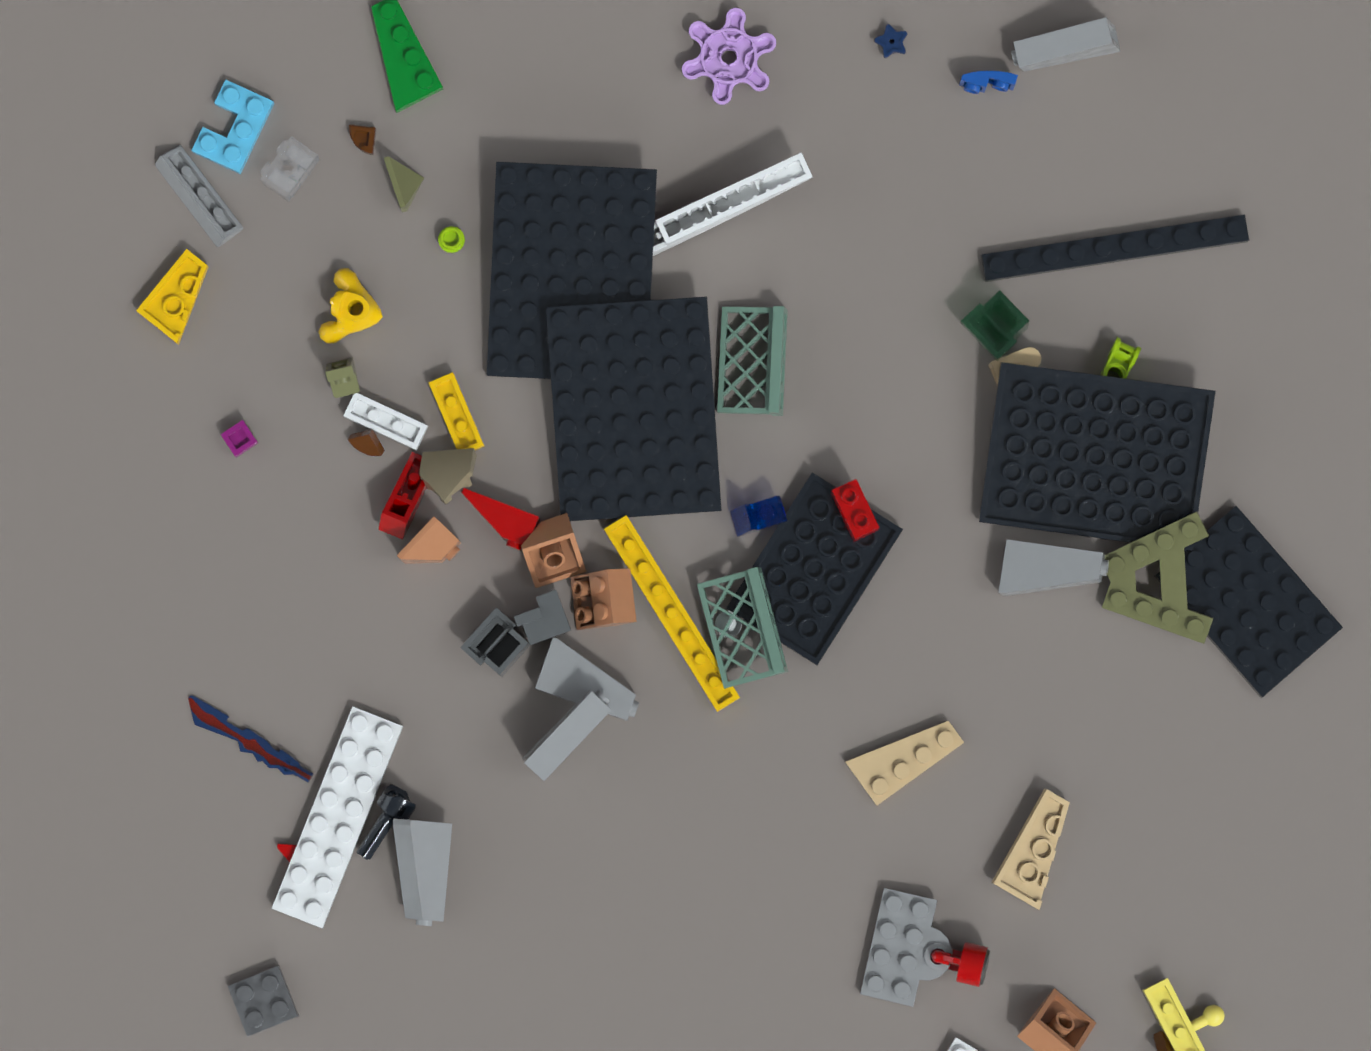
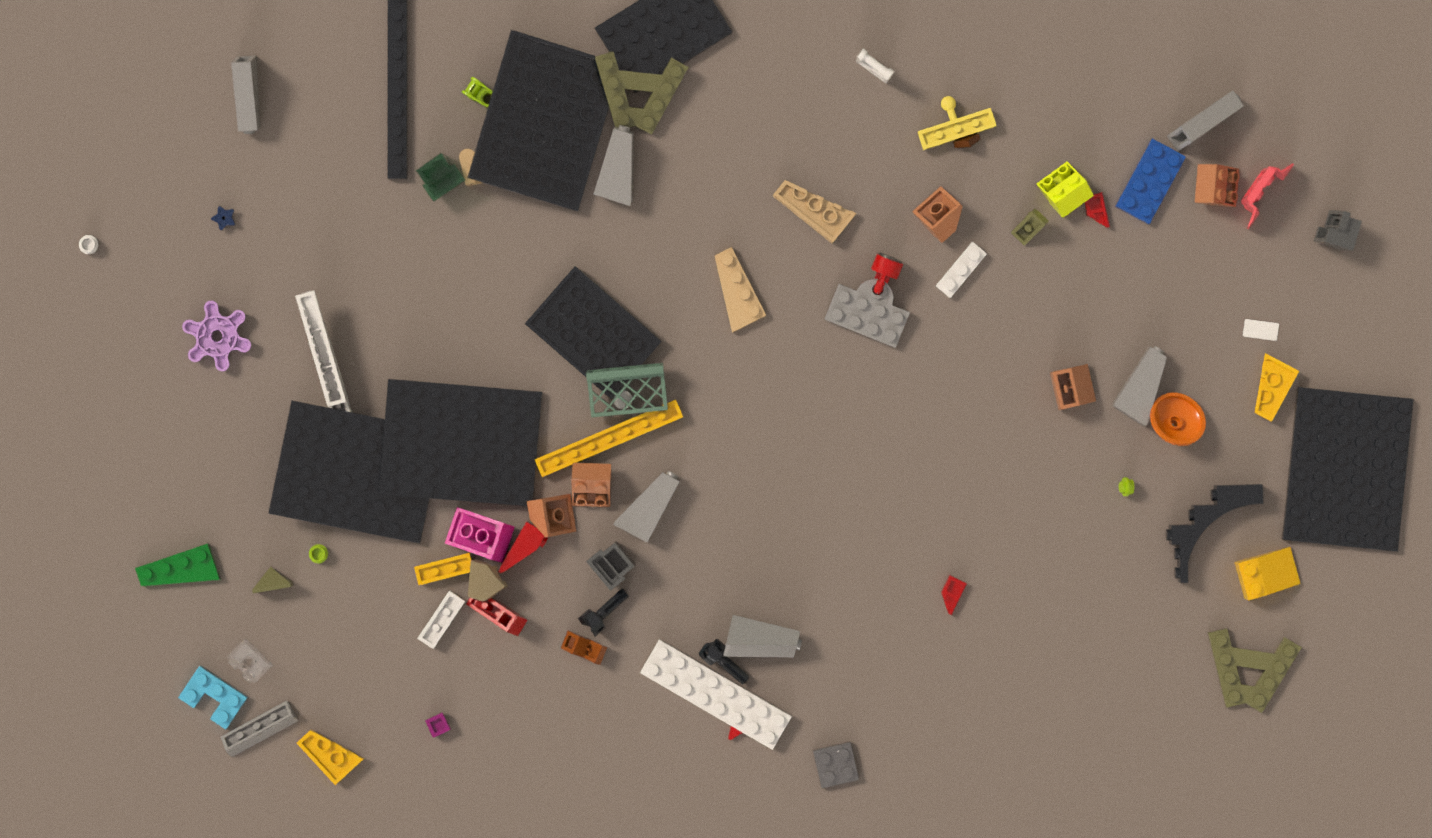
camera: 85 degrees left, 5 degrees up
dark blue sword [188,696,314,783] -> none
yellow head [318,268,383,343] -> none
olive slope [325,357,360,398] -> none
reddish brown tile [348,429,385,456] -> none
reddish brown tile [349,125,376,155] -> none
nougat slope [397,517,461,564] -> none
dark grey plate [514,590,571,645] -> none
light grey slope [522,689,611,781] -> none
sand green fence [717,306,788,416] -> none
clear blue slope [730,496,787,537] -> none
red brick [831,479,879,542] -> none
blue slope [959,71,1018,94] -> none
none -> dark pink slope [445,507,515,563]
none -> dark orange slope [561,631,607,665]
none -> black piece [578,588,629,637]
none -> white plate [856,48,894,83]

